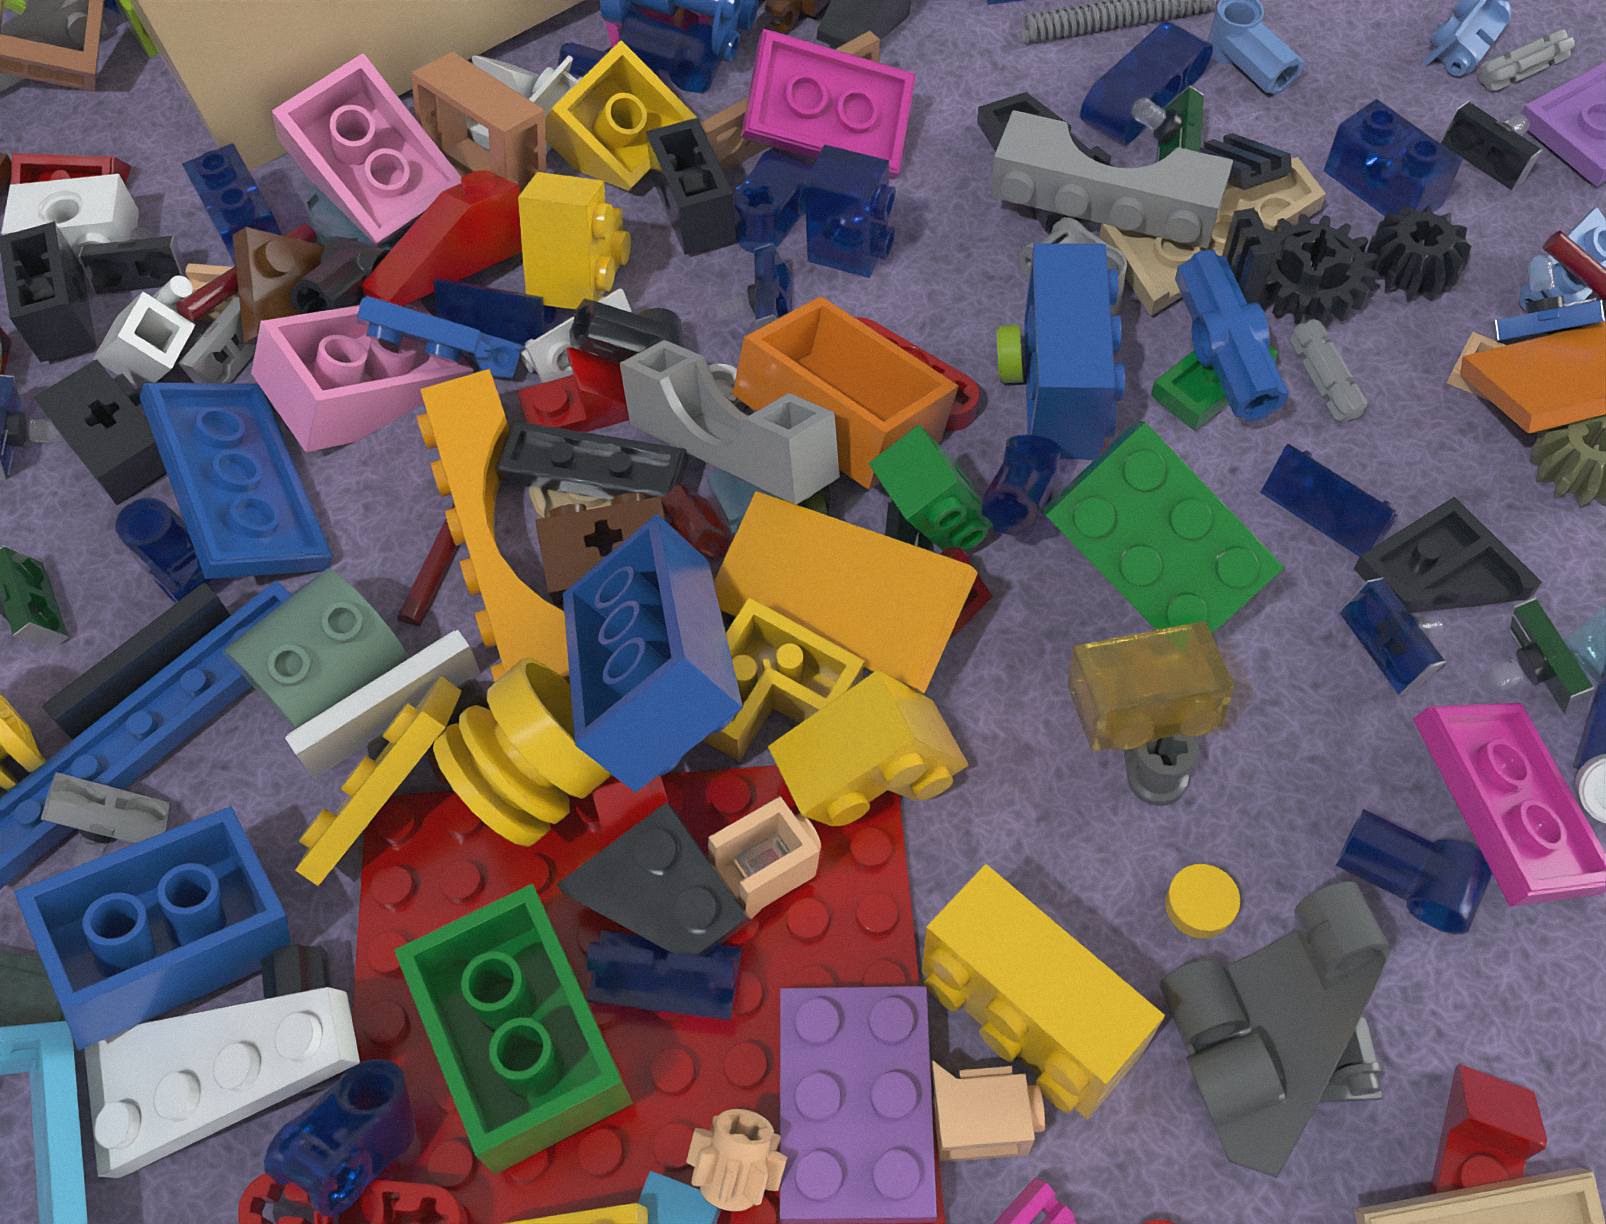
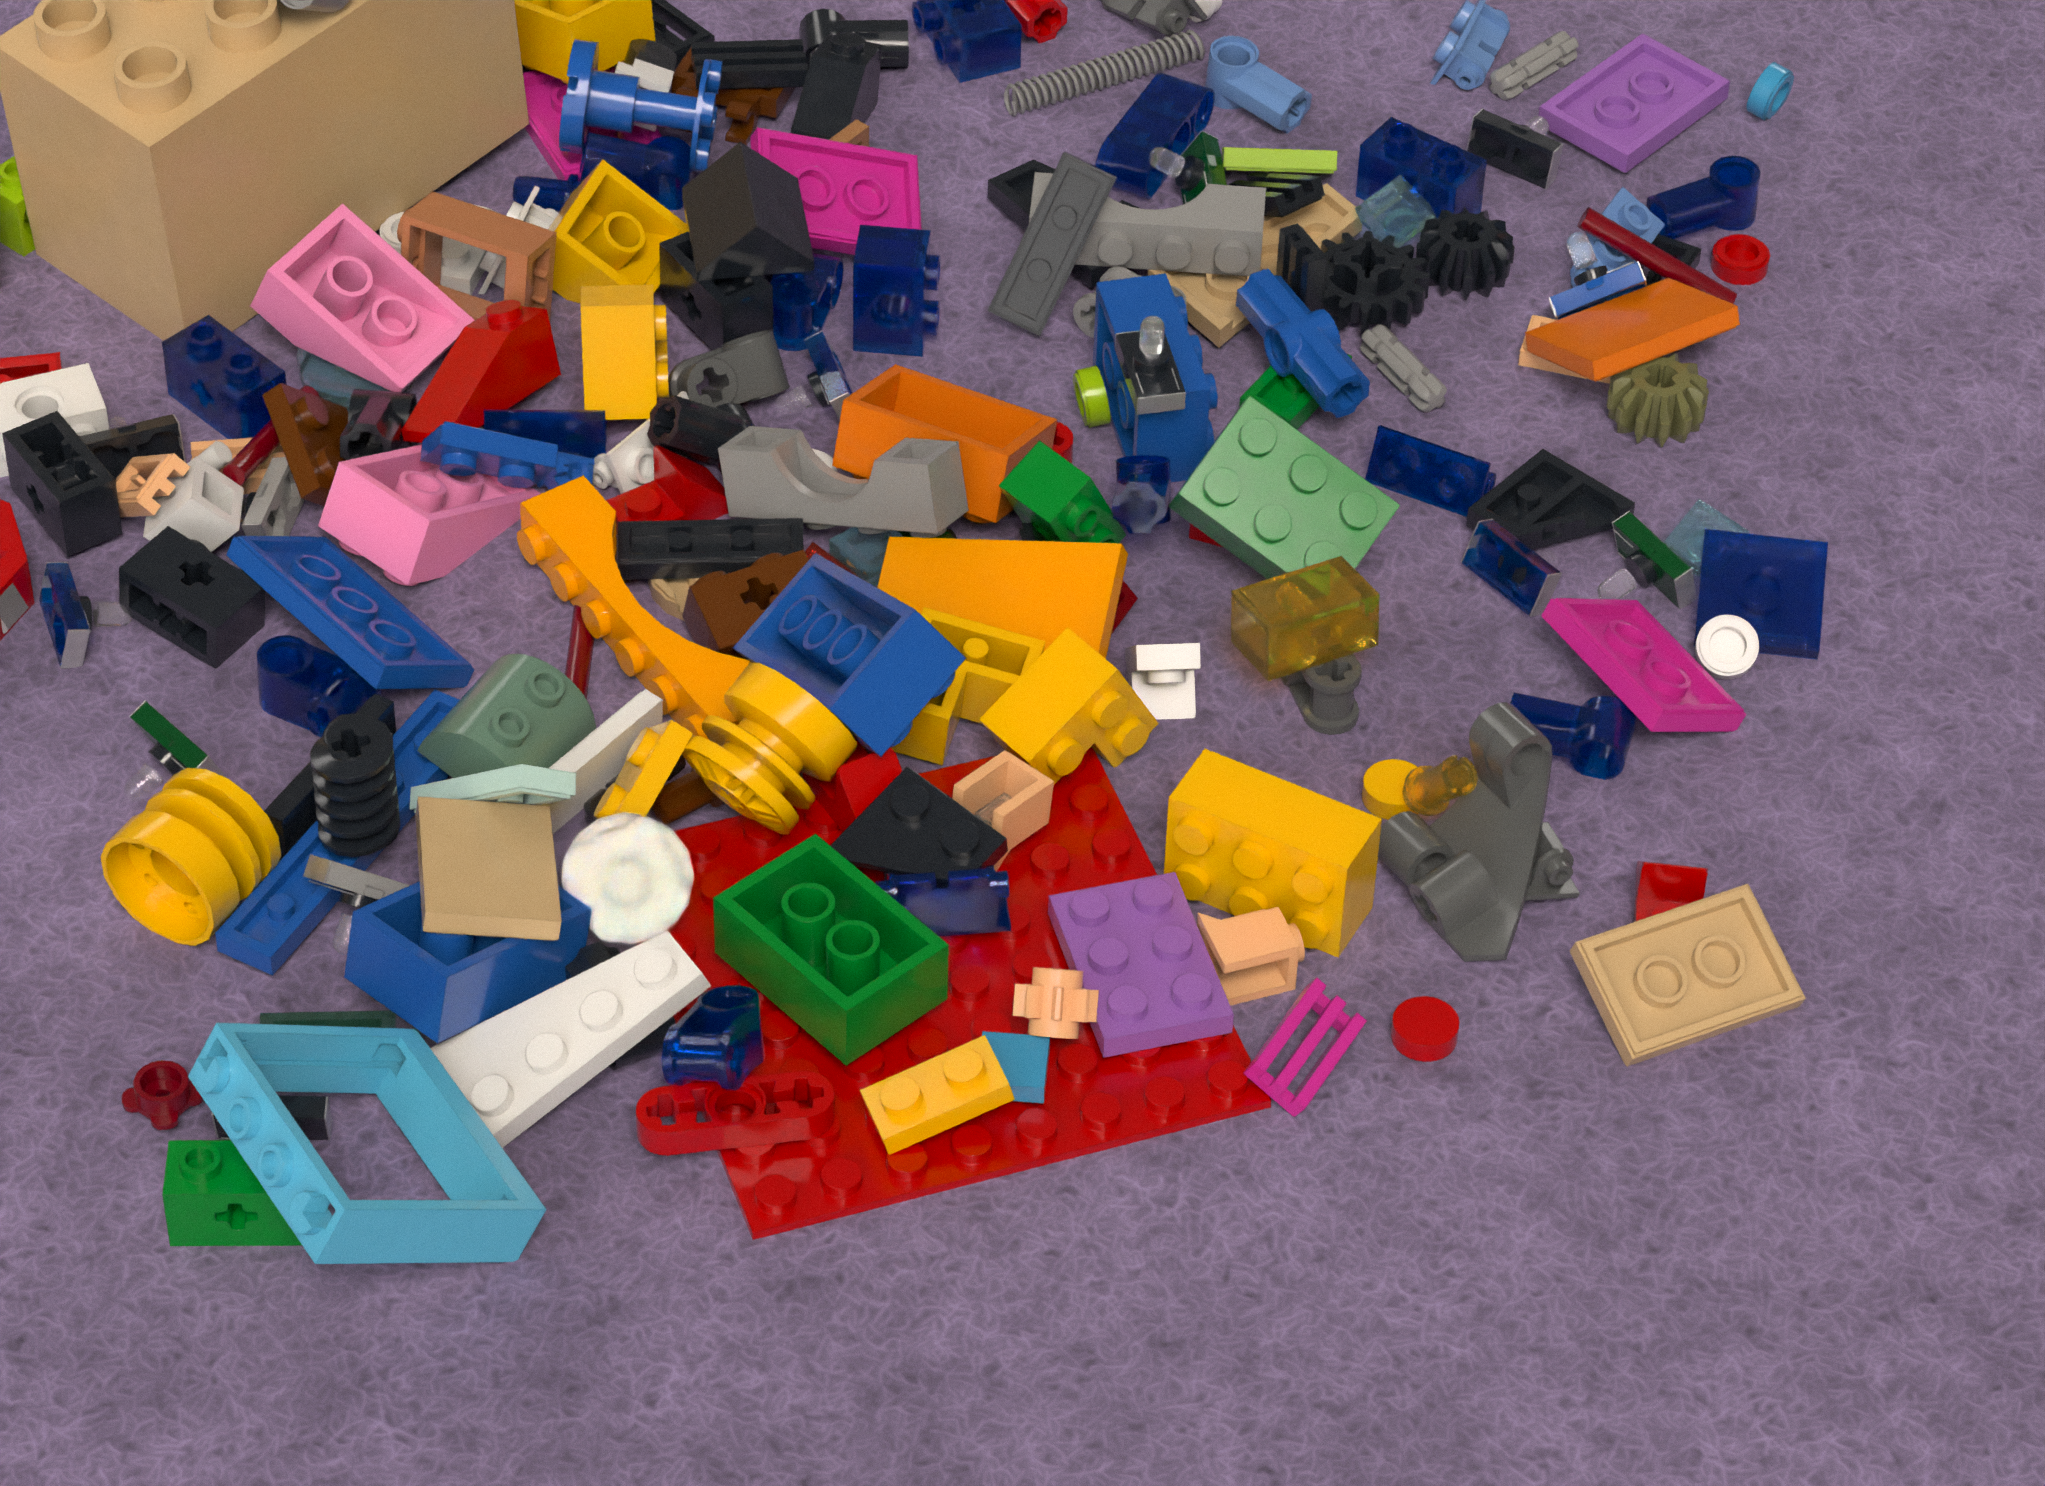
camera: 20 degrees left, 15 degrees down
none -> light nougat tile [115,453,190,517]
none -> black piece [310,713,401,857]
none -> light aqua tile [410,764,576,813]
none -> tan tile [415,796,562,941]
none -> clear smoke tile [560,812,694,947]
none -> dark grey piece [668,330,790,408]
none -> black slope [682,142,815,281]
none -> black tile [987,151,1117,336]
none -> piece [1115,316,1186,415]
none -> white slope [1125,643,1201,719]
none -> lime tile [1221,147,1337,174]
none -> clear light blue plate [1355,175,1437,248]
none -> clear yellow pin [1402,755,1478,816]

